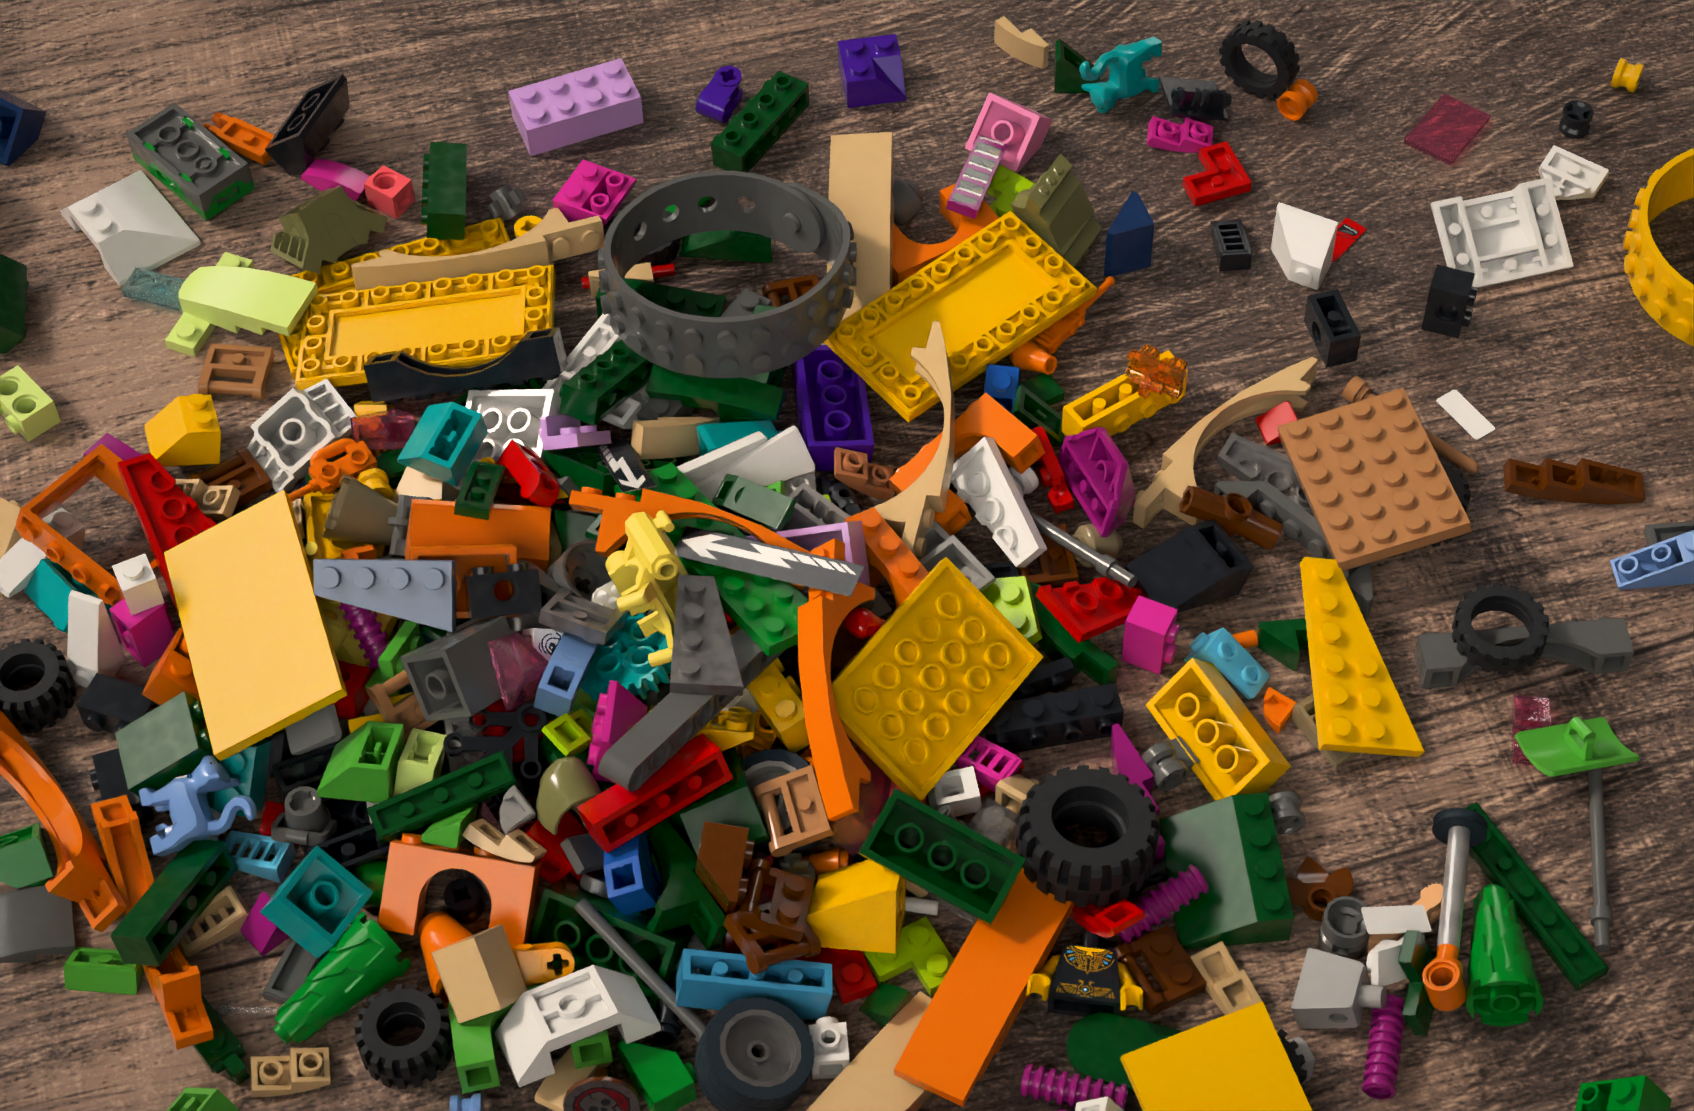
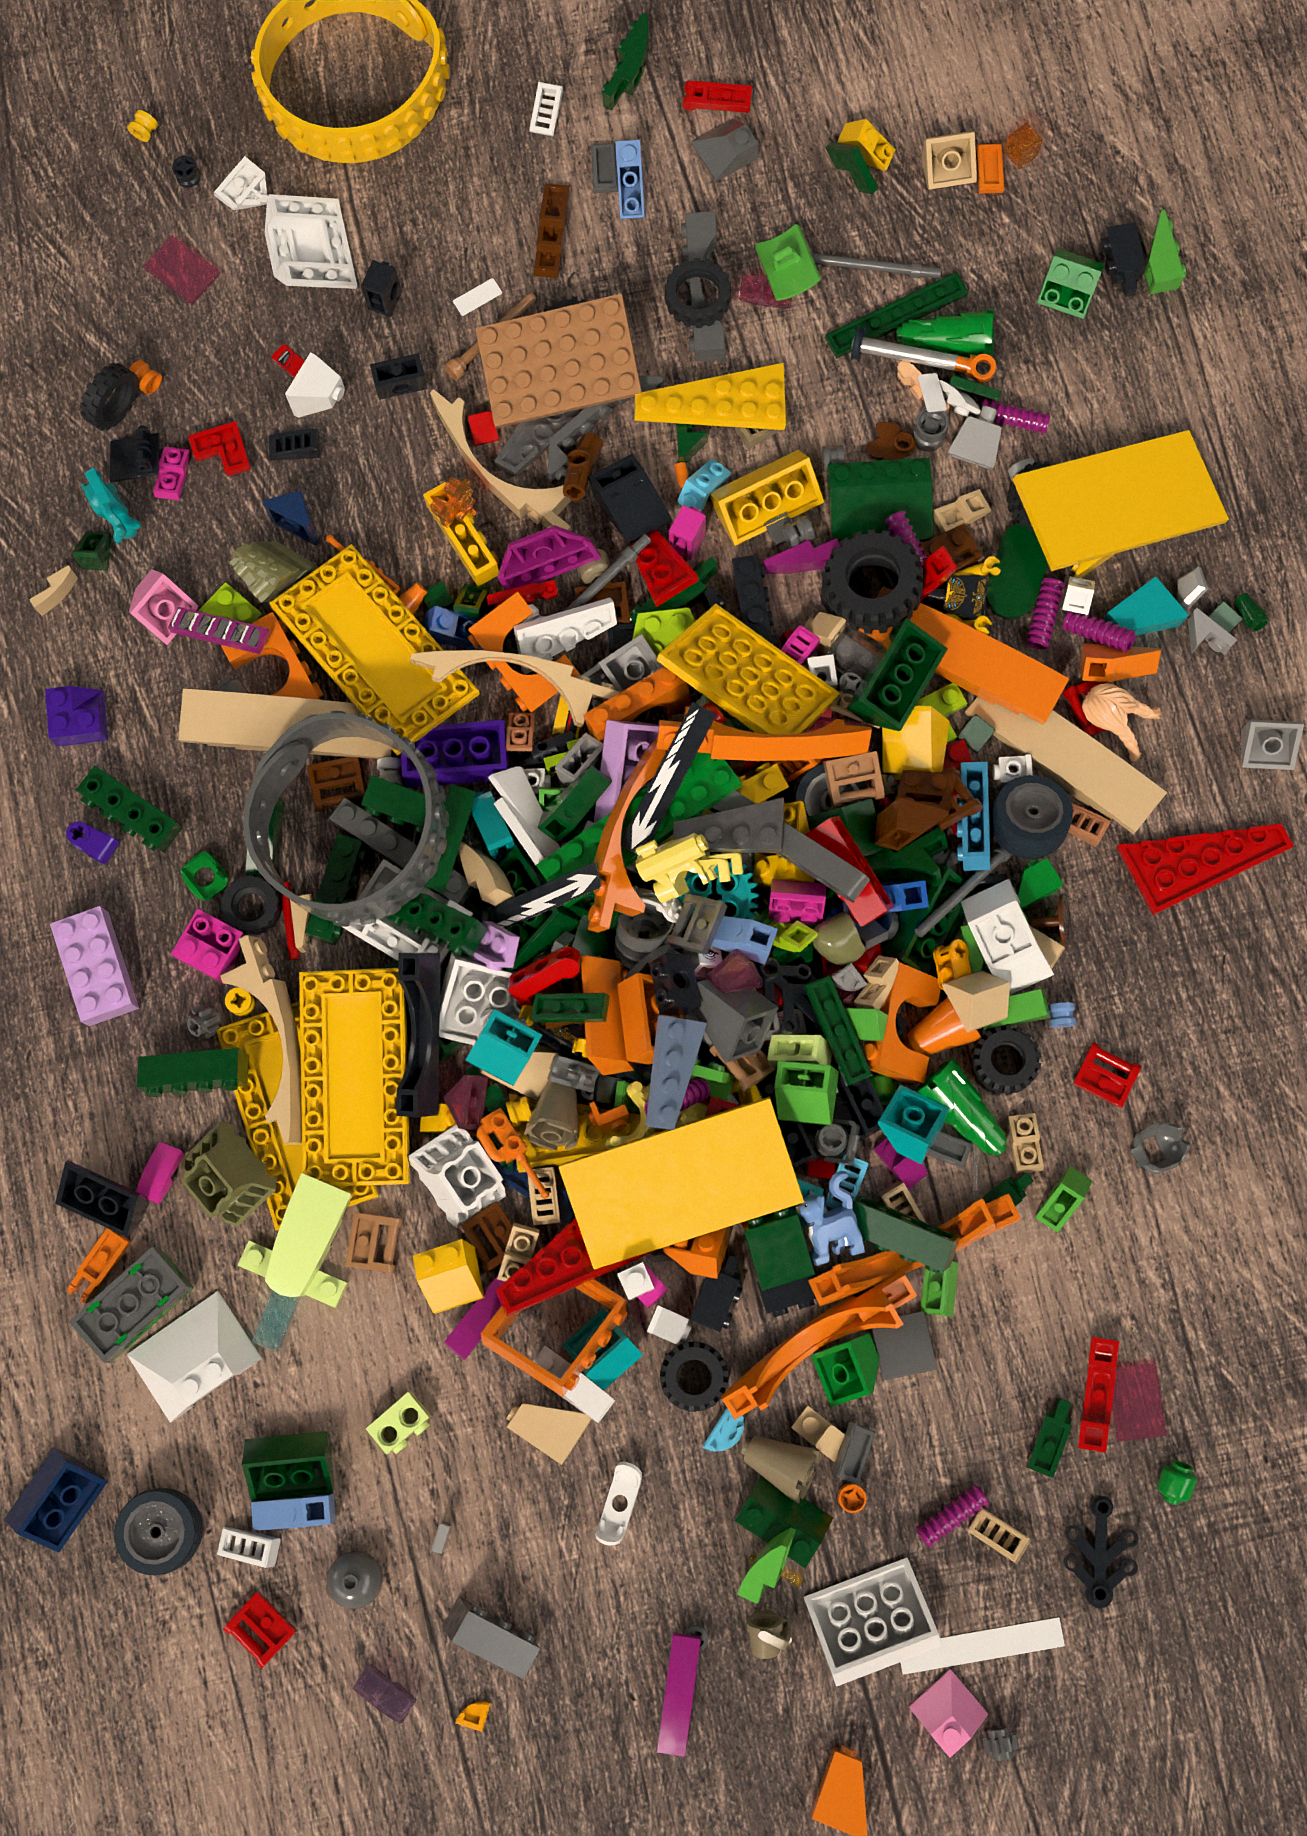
camera: 85 degrees left, 25 degrees up
coral brick [364,165,416,219] -> none
orange tile [1263,687,1297,734] -> none

